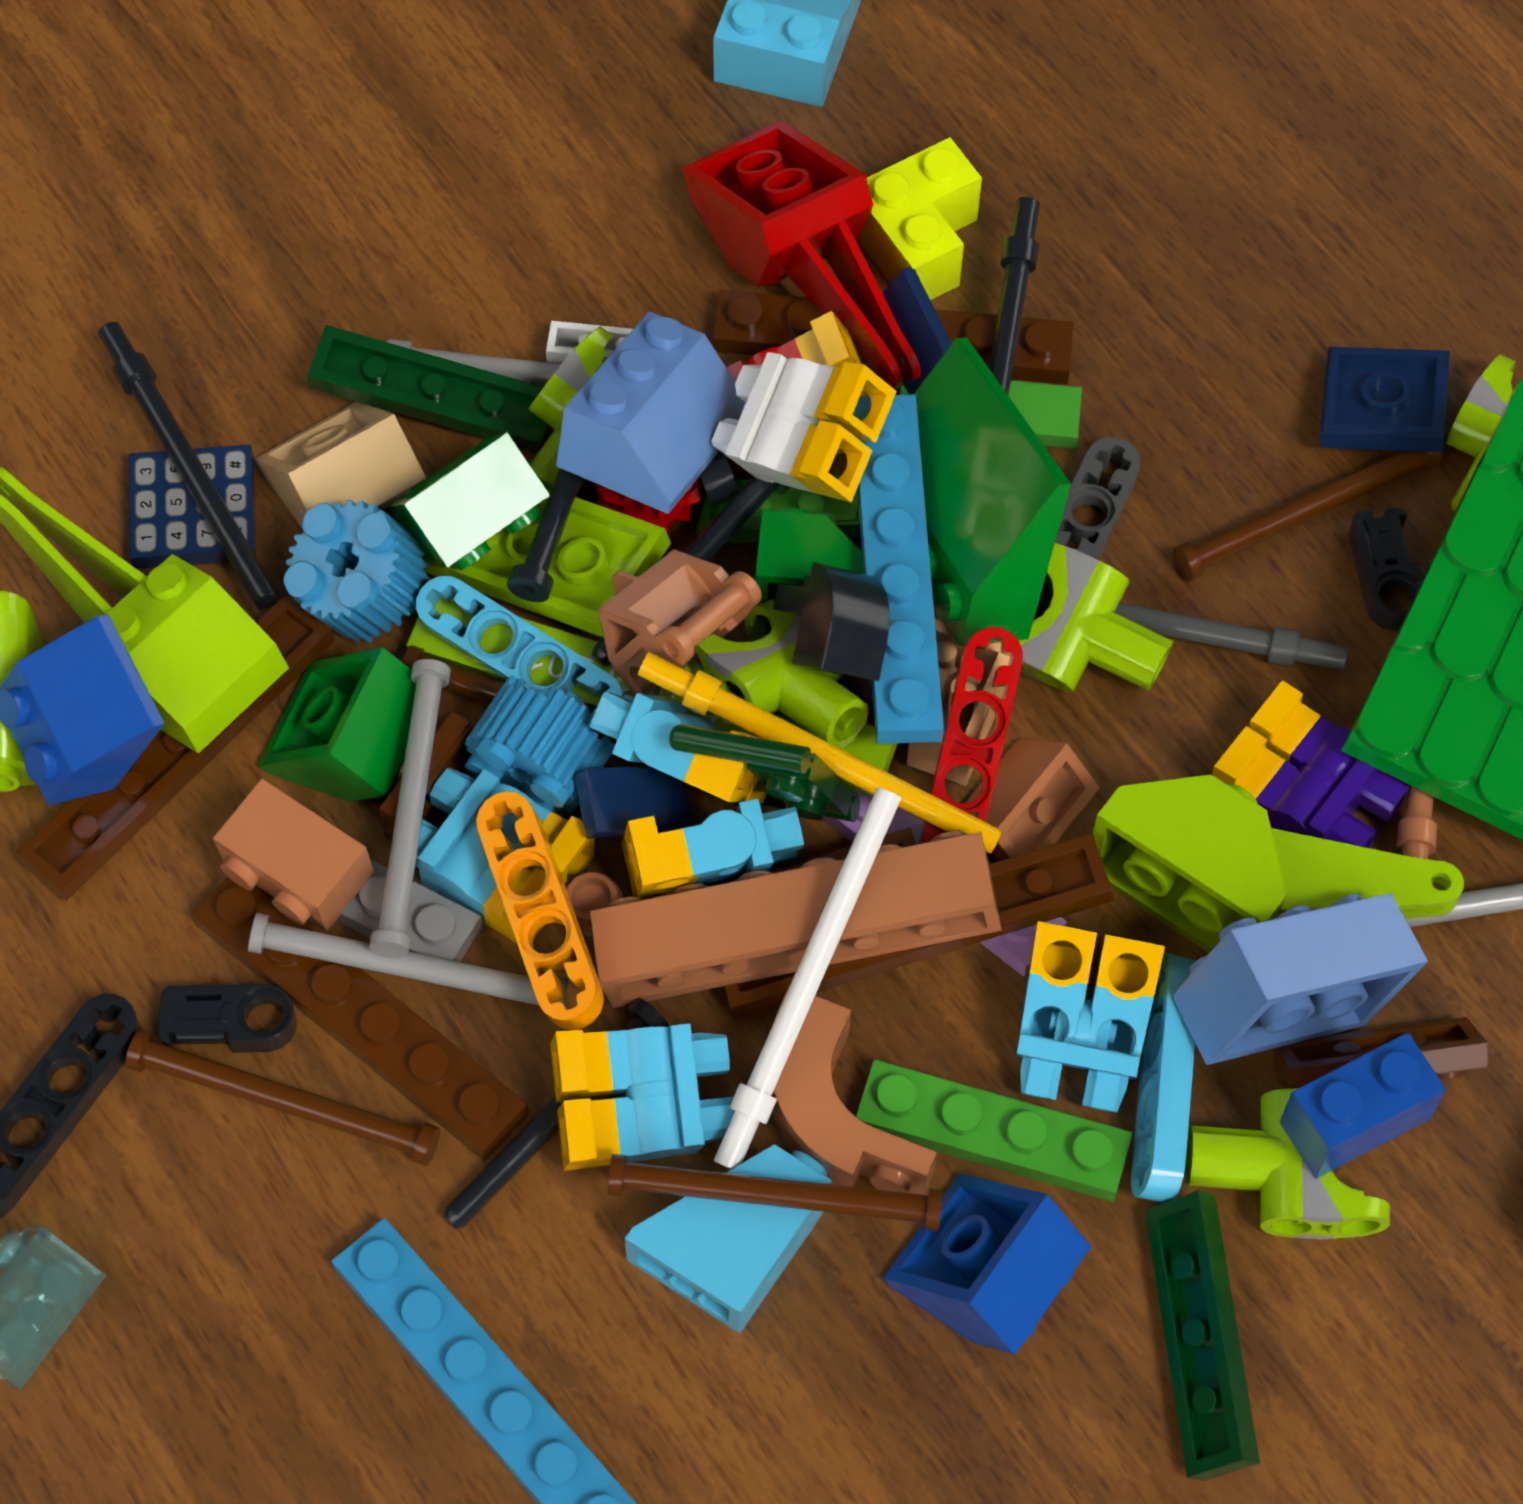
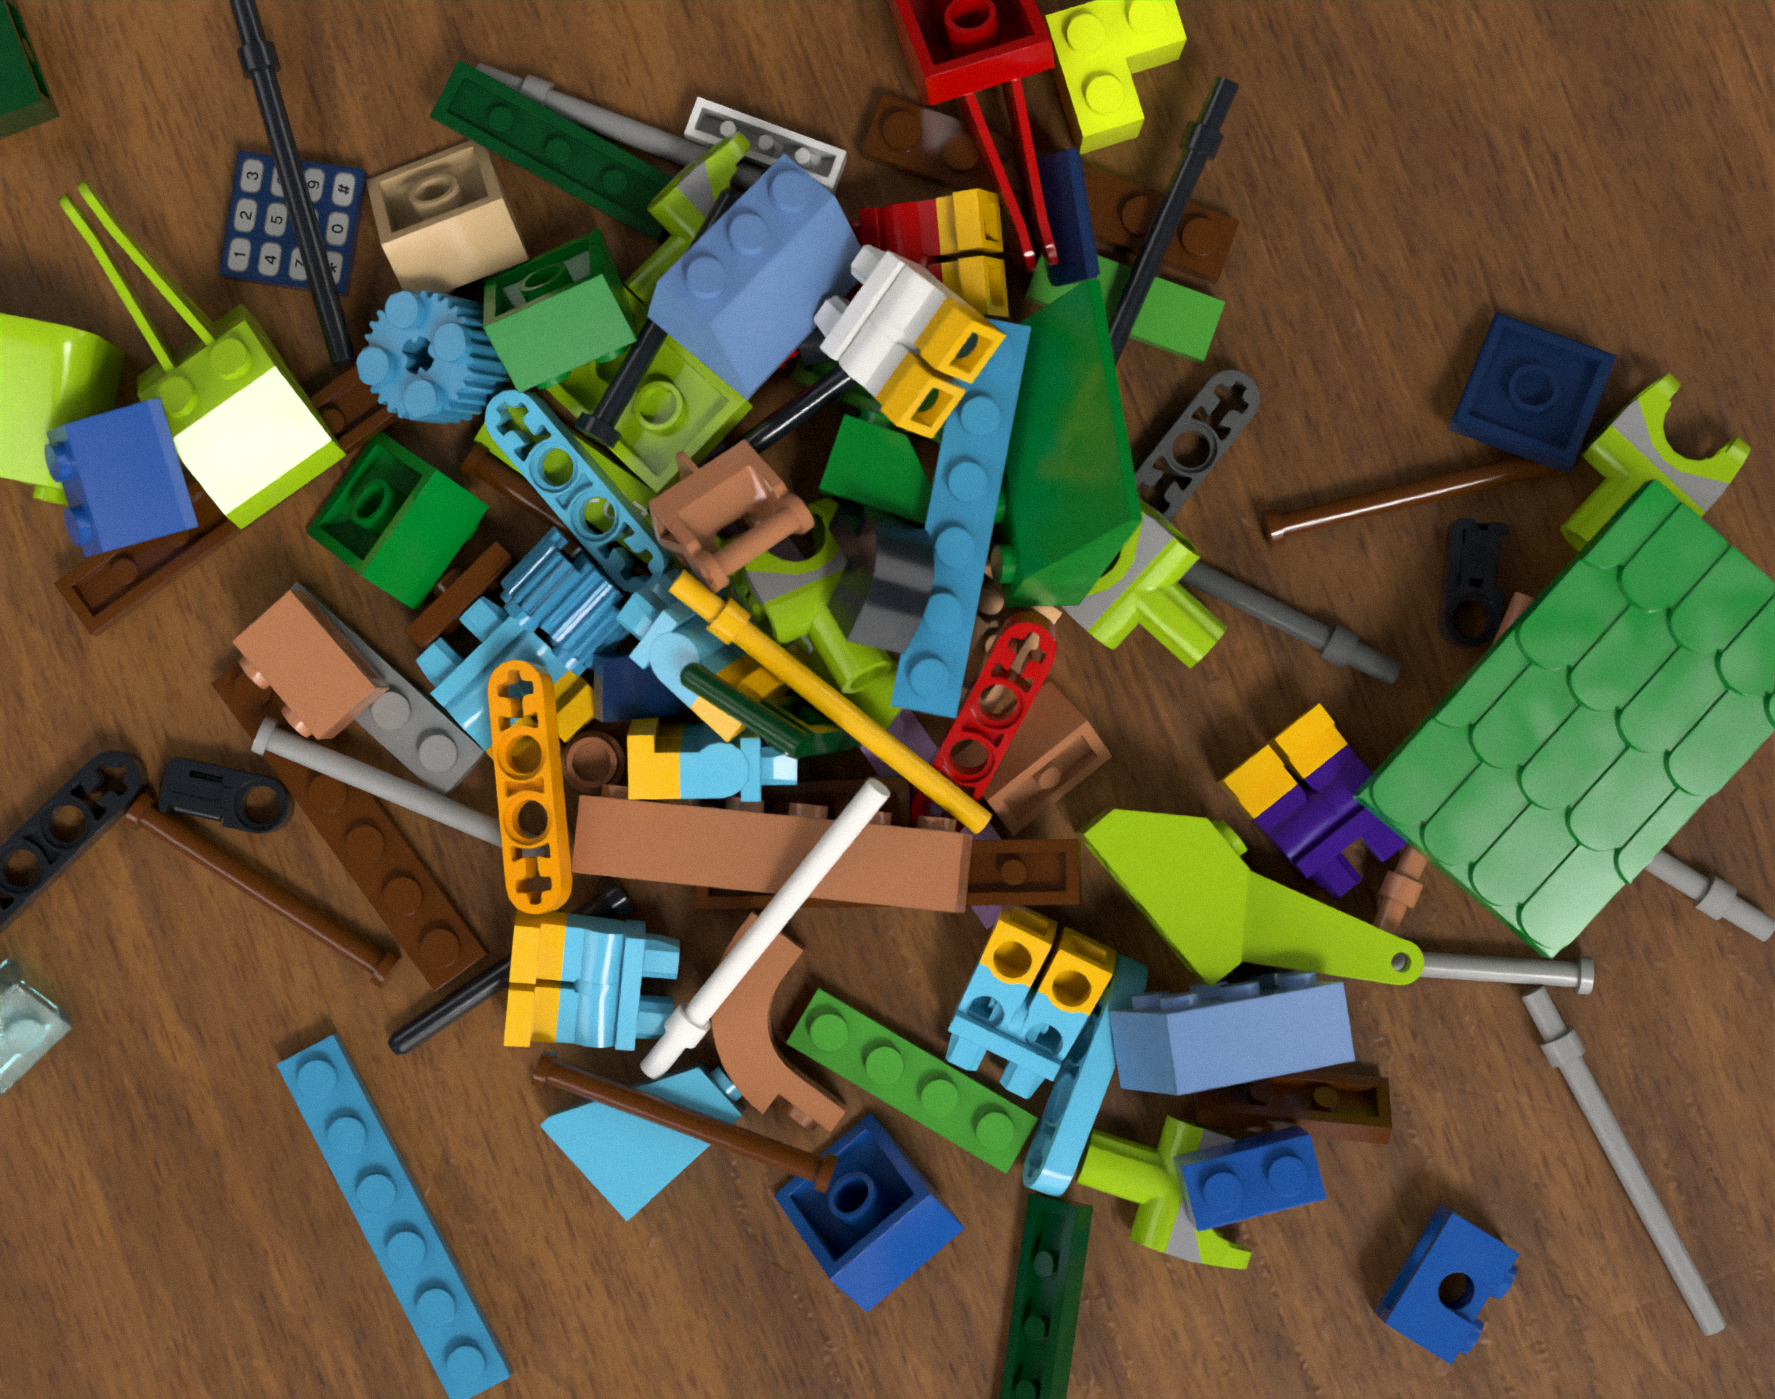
camera: 15 degrees right, 25 degrees up
light grey bar [369,659,451,958] -> none

